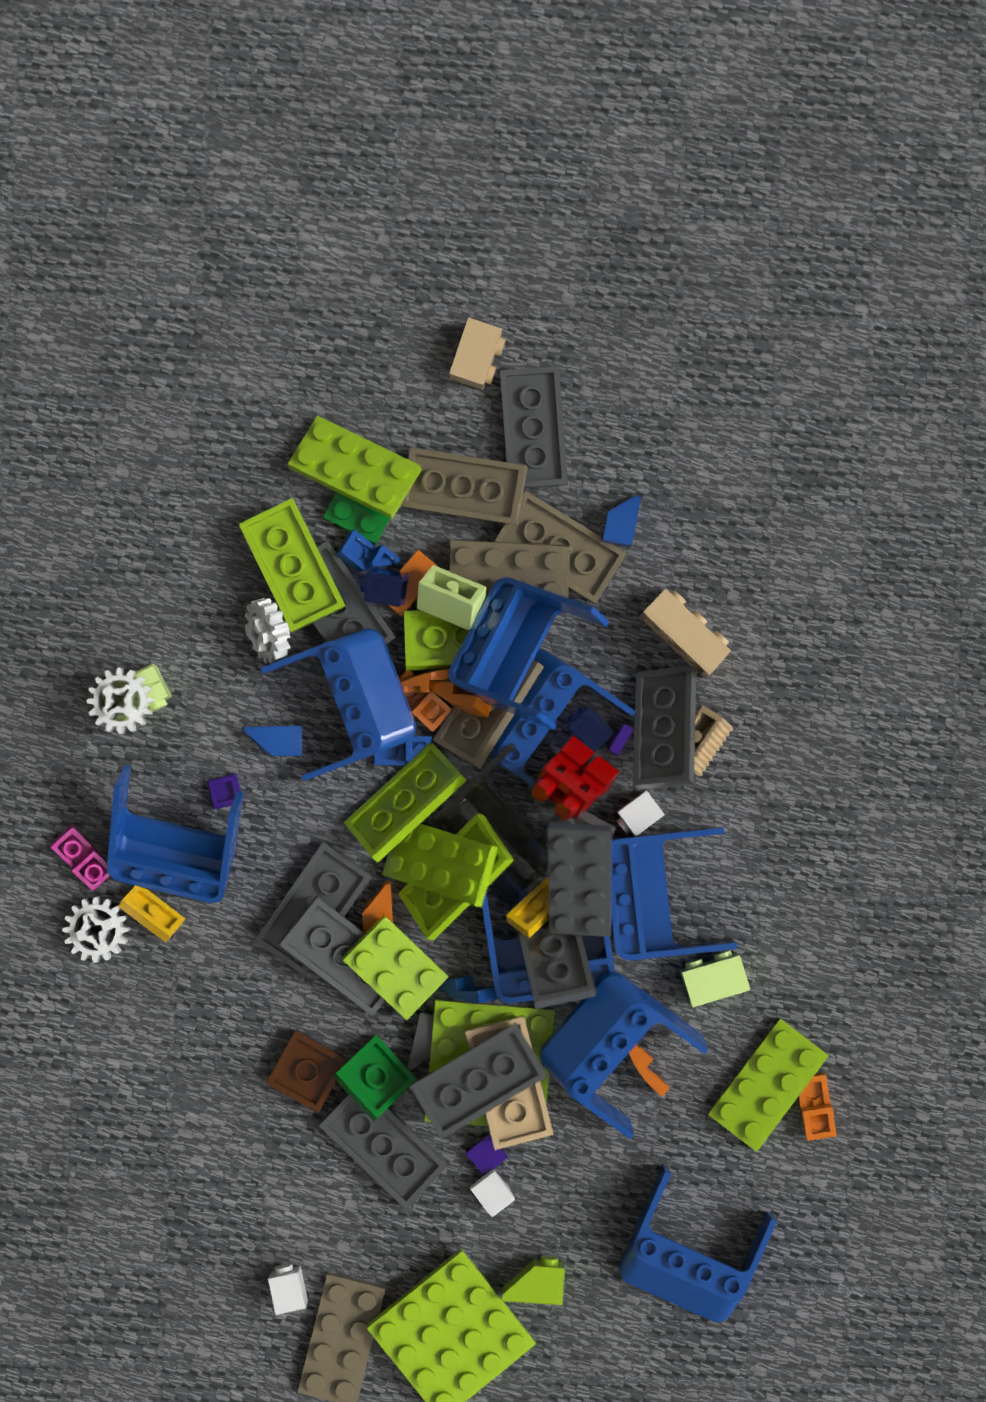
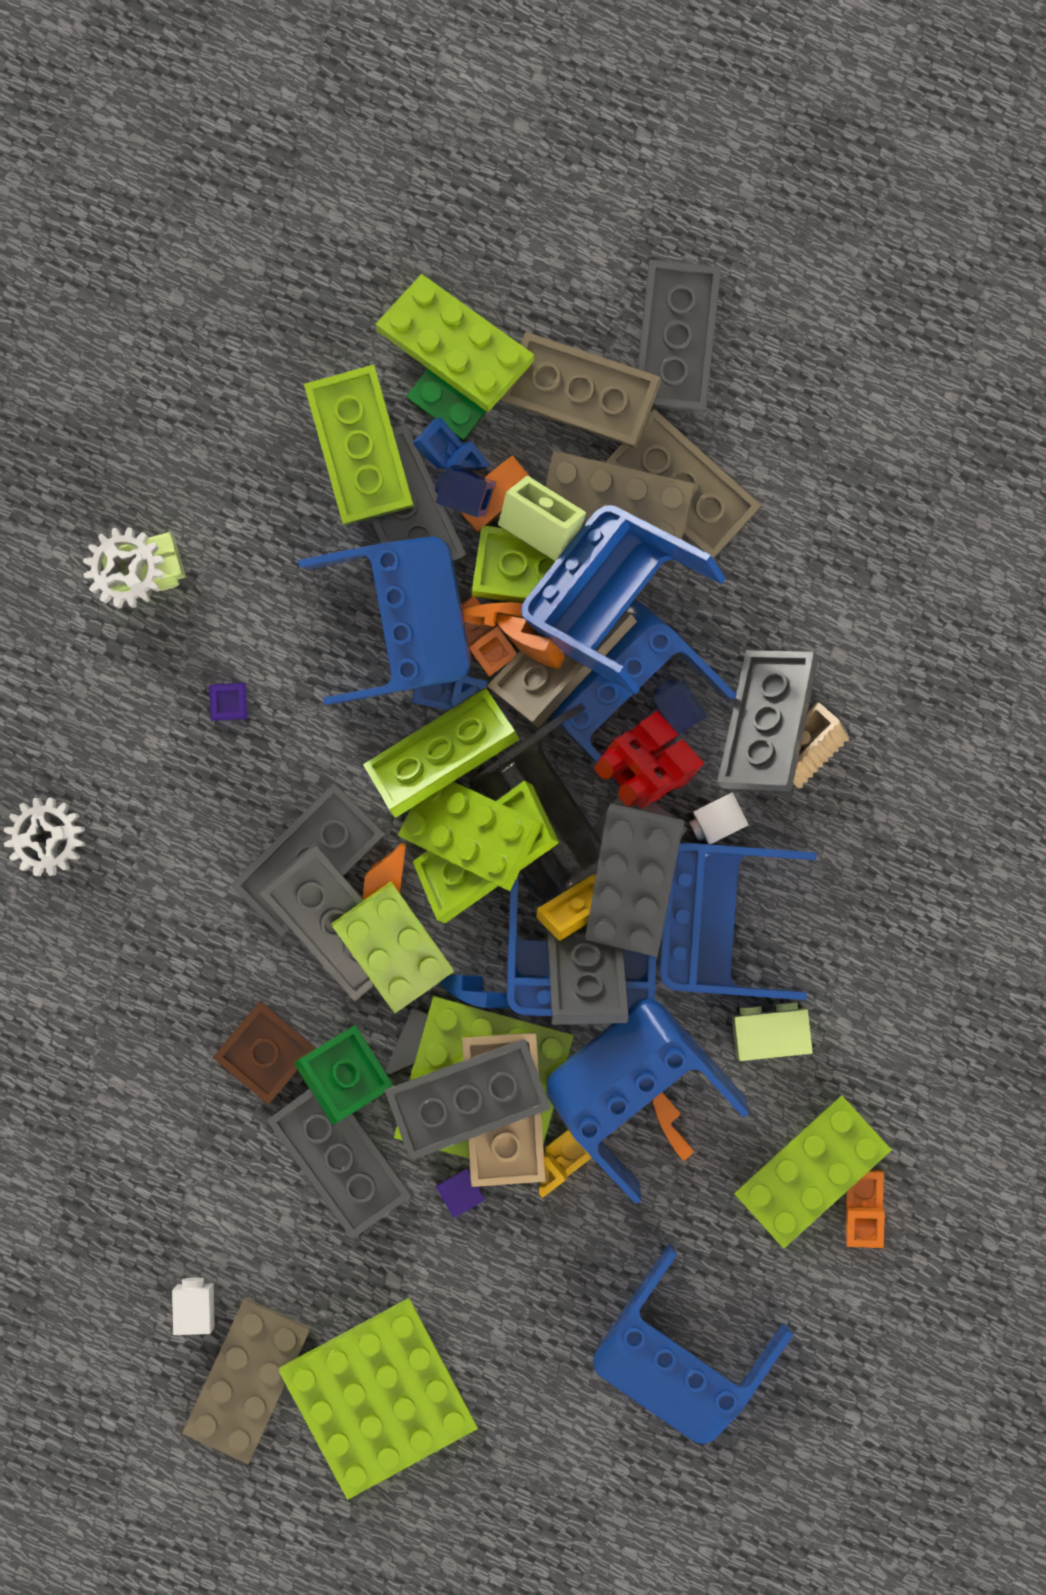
camera: 10 degrees right, 0 degrees up
dark pink slope [50,824,109,891] -> none
blue windscreen [107,765,244,903] -> none
yellow plate [118,885,186,943] -> none
blue slope [242,726,302,756] -> none
white gear [245,598,290,664] -> none
tan brick [449,317,506,390] -> none
white slope [469,1169,515,1217] -> none
lime slope [502,1255,565,1305] -> none
blue slope [602,495,641,548] -> none
dark purple tile [608,724,634,755] -> none
tan slope [639,589,731,678] -> none
none -> yellow slope [539,1129,592,1198]

